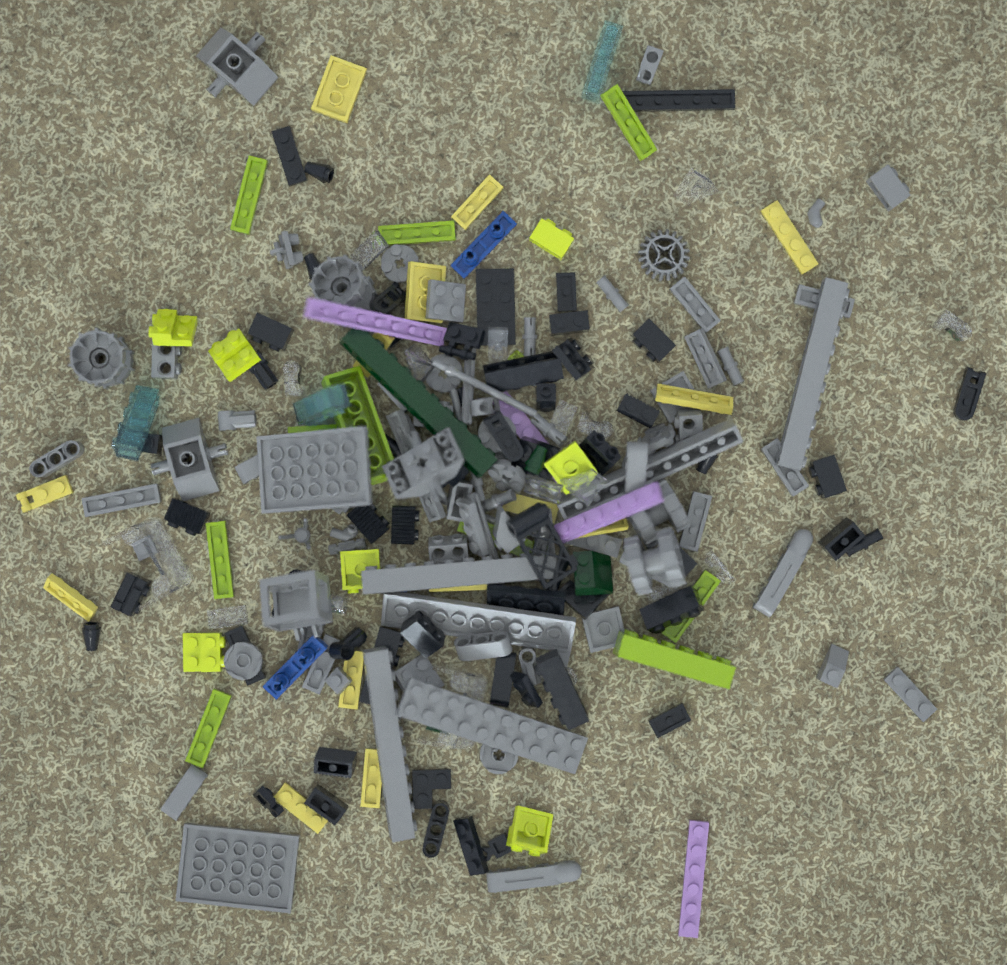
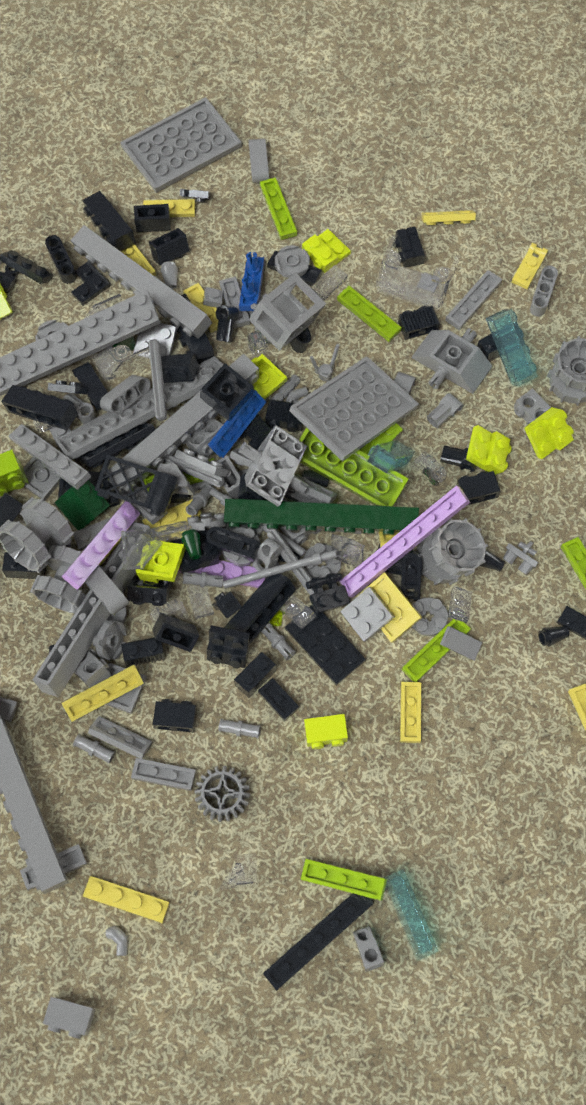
camera: 140 degrees right, 20 degrees down
black cone [81,622,101,651] -> none
blue plate [450,211,517,279] -> none
light grey plate [679,491,712,552] -> none
none -> light grey plate [9,424,91,490]
none -> black brick [82,191,136,251]
none -> light grey axle [149,339,167,421]
none -> black brick [152,613,199,652]
none -> light grey cone [160,261,178,289]
none -> black brick [200,363,254,421]
none -> blue plate [208,389,266,458]
none -> light grey tile [440,626,482,661]

